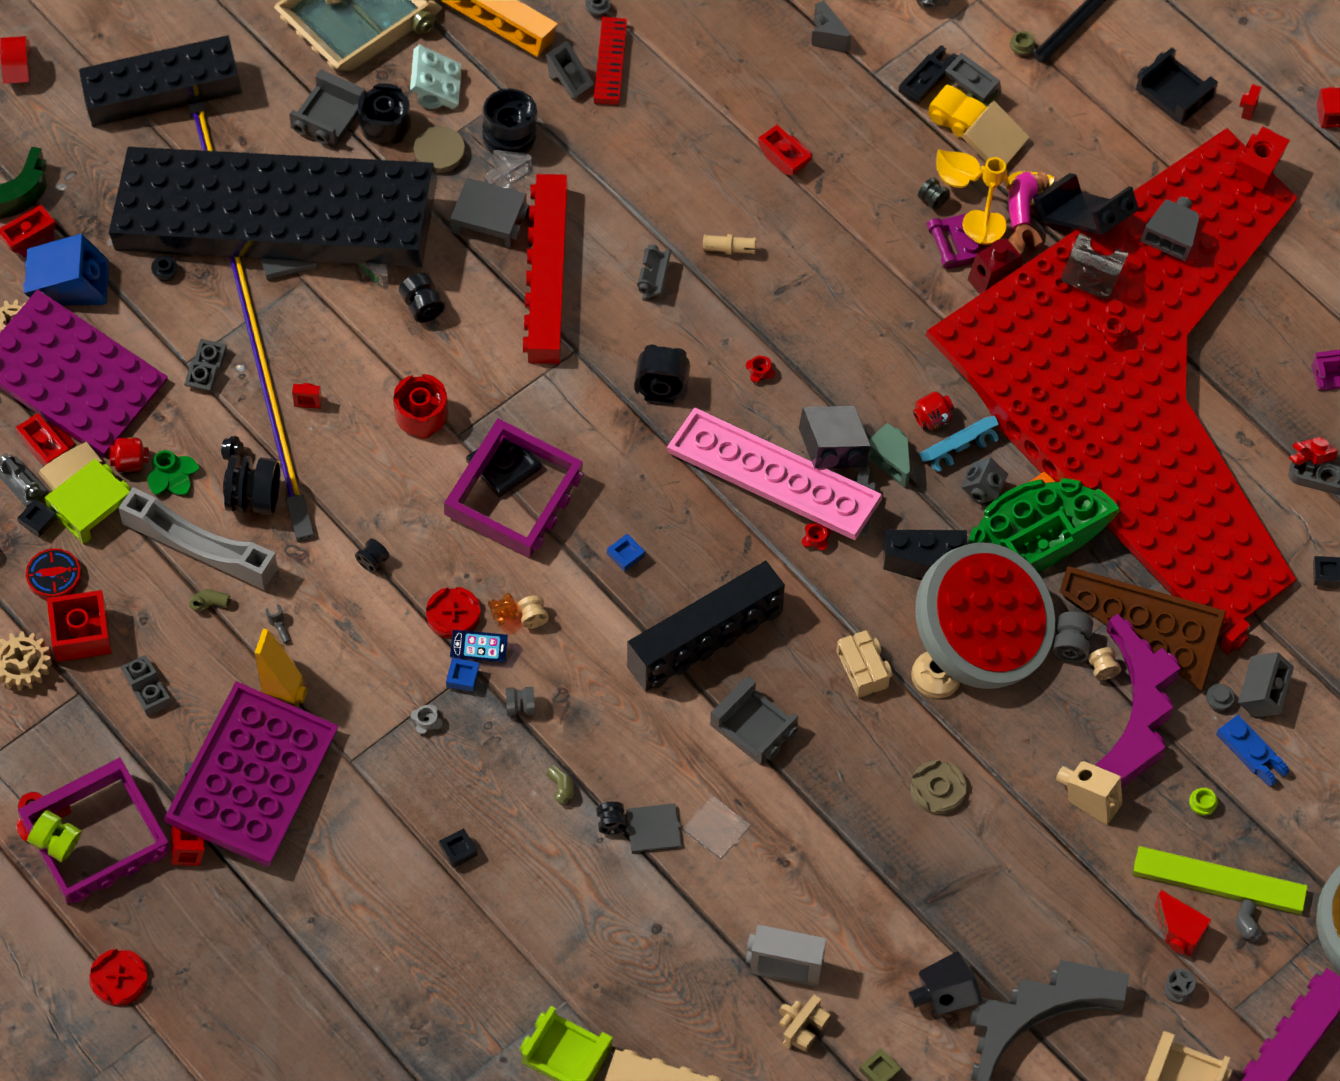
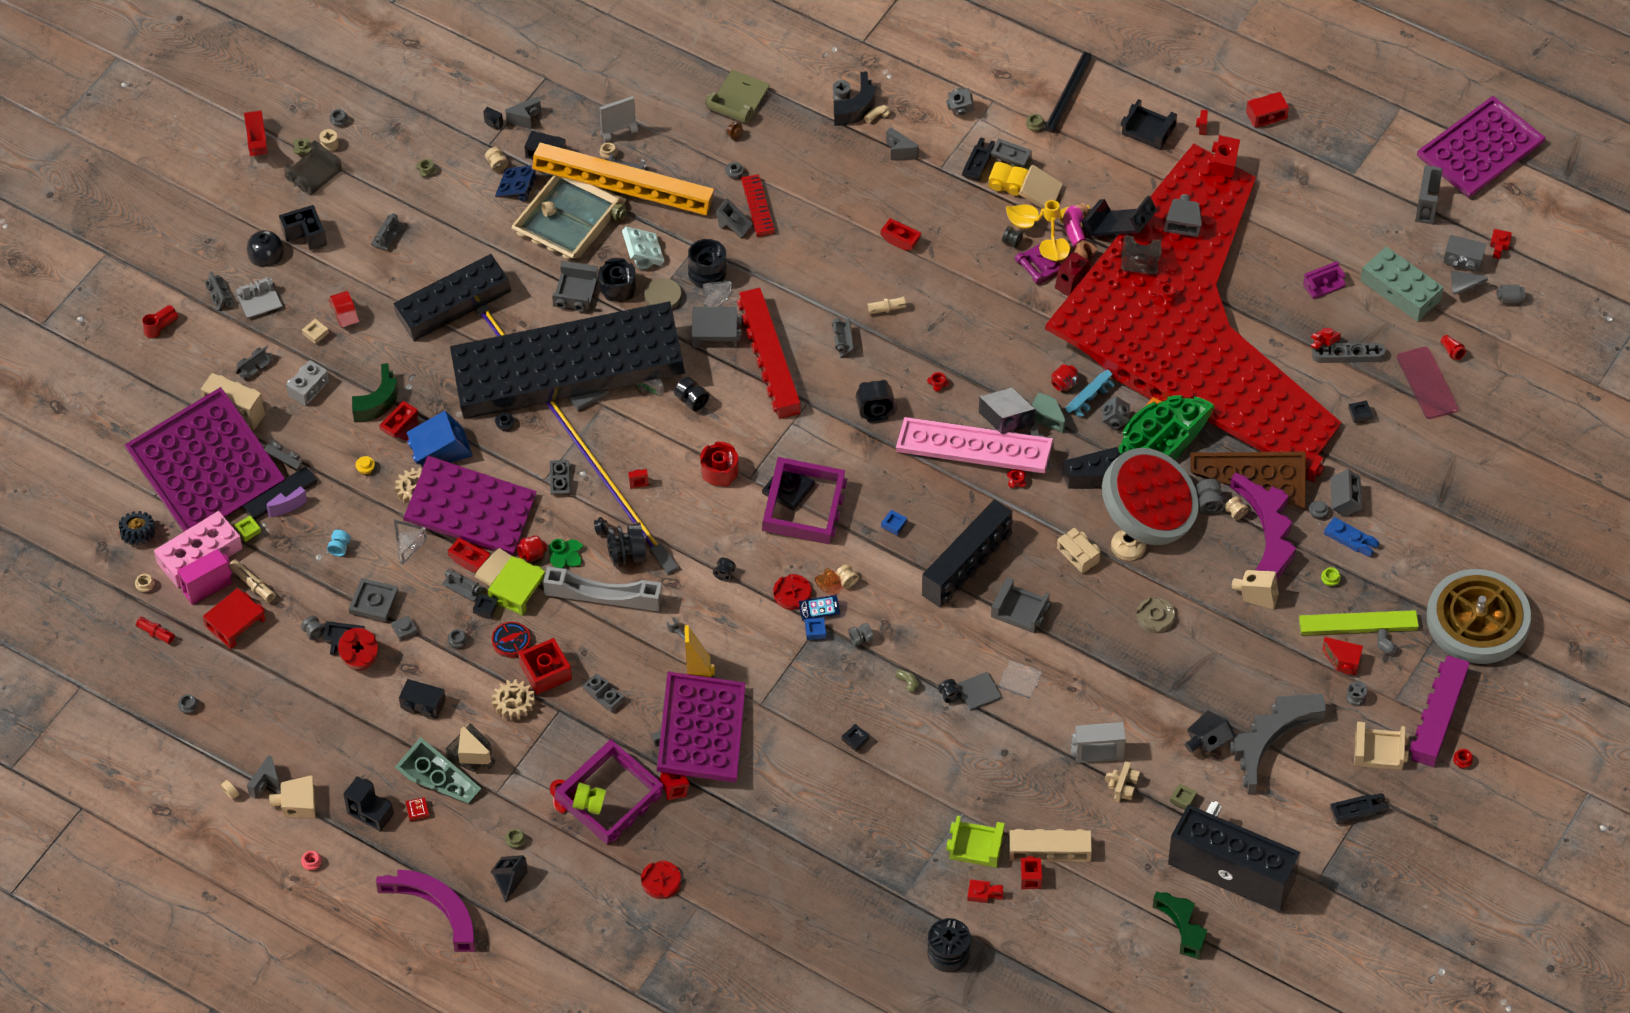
camera: 15 degrees left, 5 degrees down
olive arm [189,589,231,612] -> none
light grey plate [411,705,442,735] -> none

